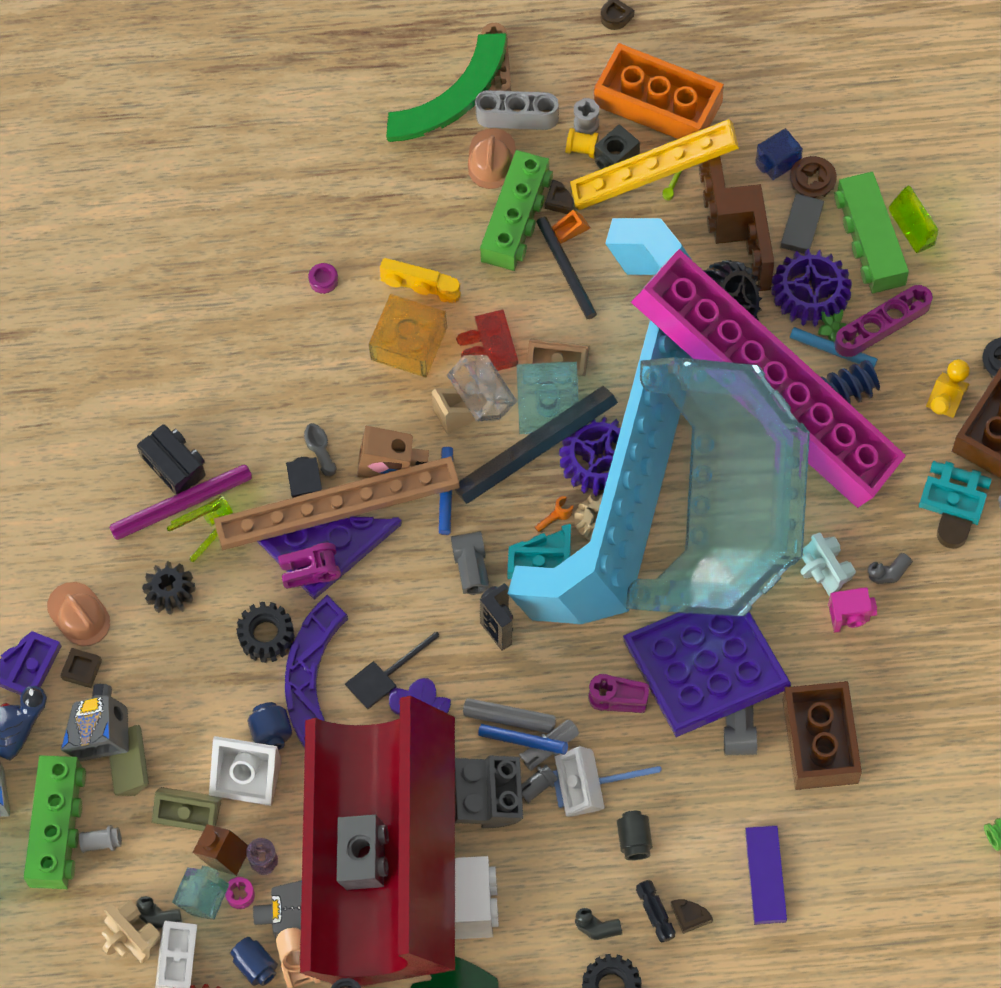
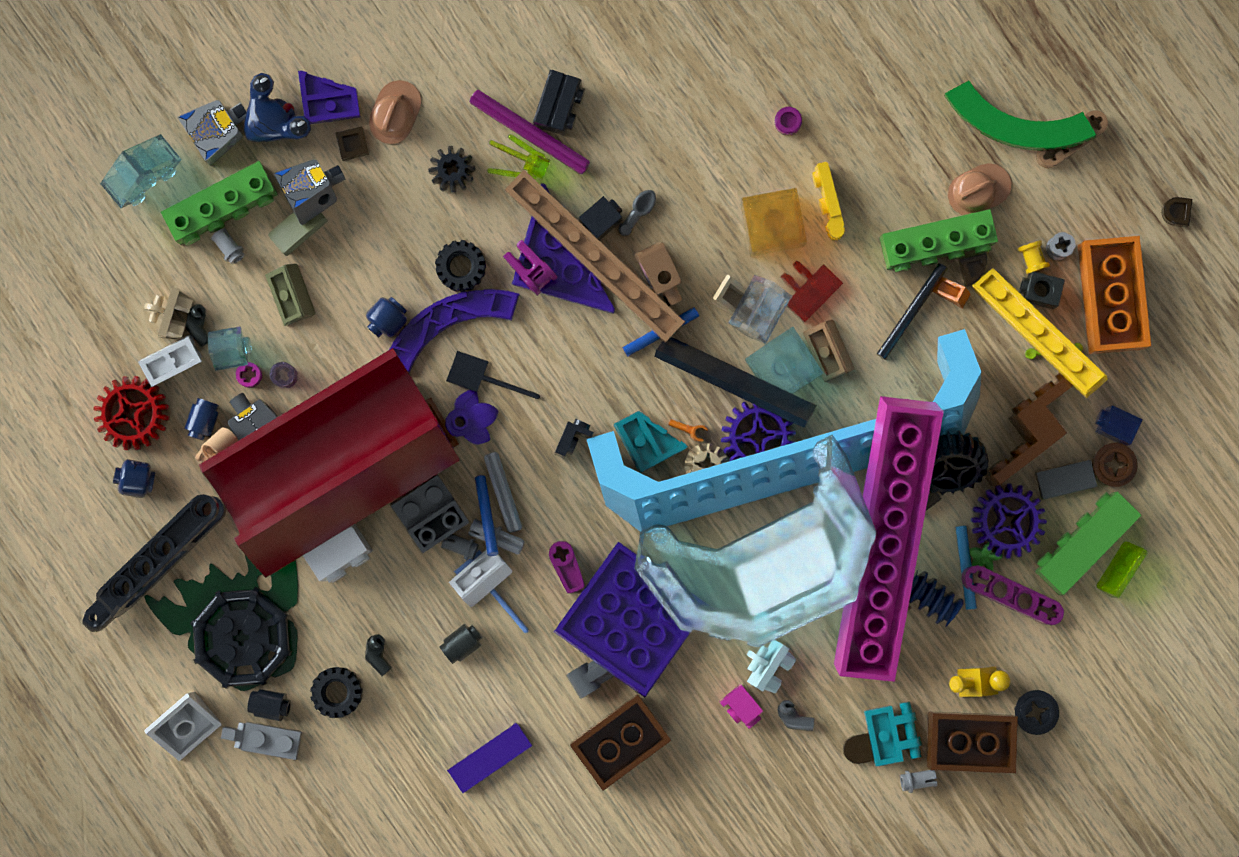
camera: 55 degrees right, 20 degrees up
reddish brown brick [192,824,251,876] -> none
white slope [209,736,281,806] -> none
dark grey brick [337,815,389,890] -> none
dark grey piece [451,531,489,595] -> none
light grey beam [475,90,559,130] -> none
black axle [636,880,676,943] -> none
dark brown tile [671,899,713,934] -> none

